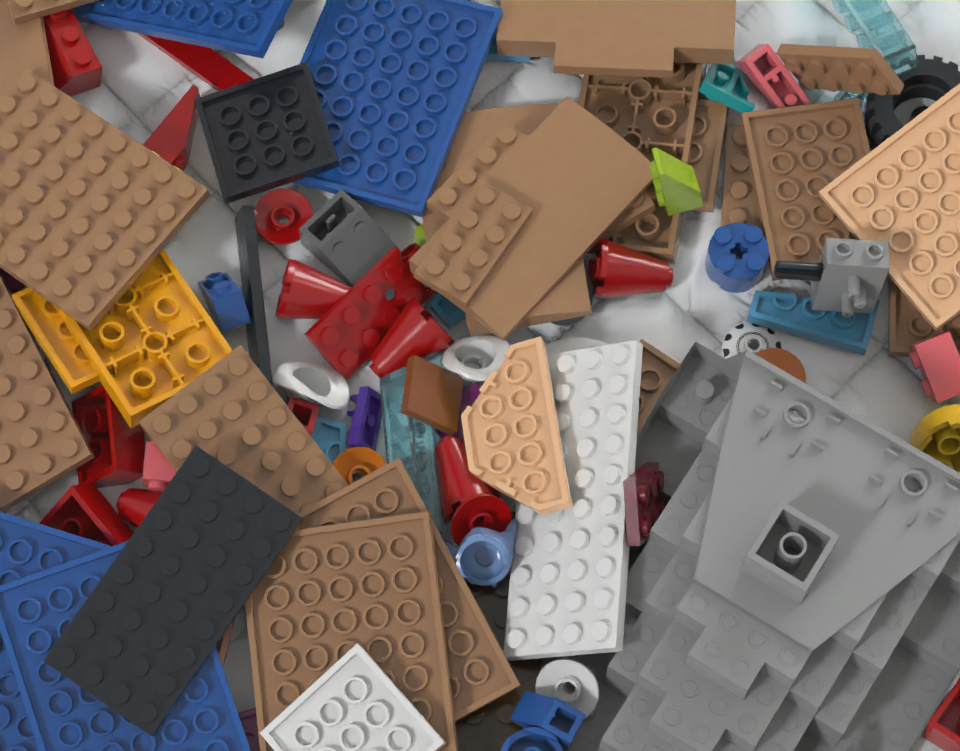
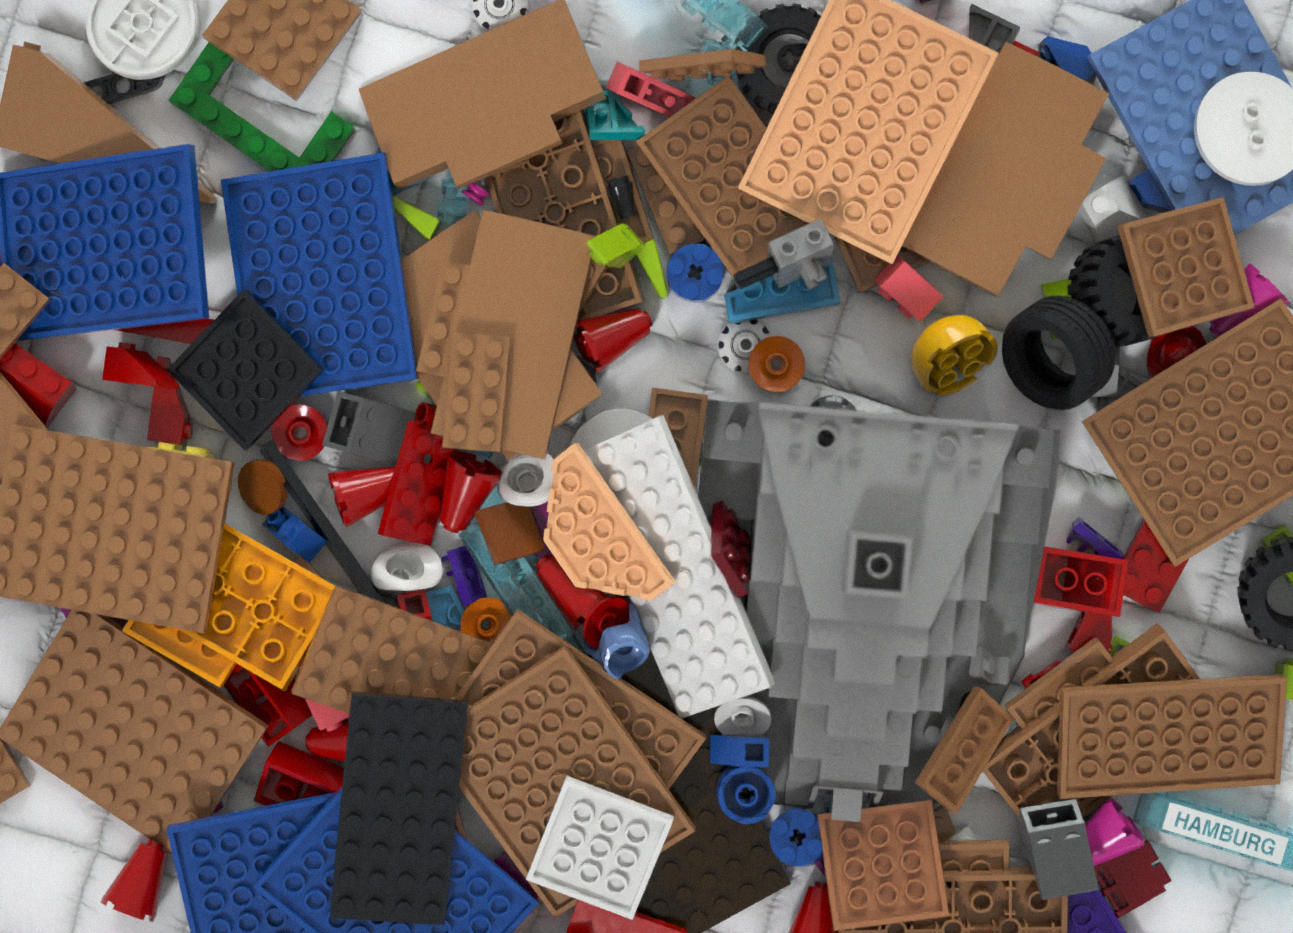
camera: 30 degrees left, 20 degrees up
none -> red slope [102,342,179,390]
none -> dark orange tile [238,459,287,515]
none -> lime slope [393,196,442,240]
none -> clear light blue plate [437,179,466,224]
none -> dark pink bush [461,183,490,206]
none -> black cone [606,175,636,219]
none -> lime slope [636,239,668,300]

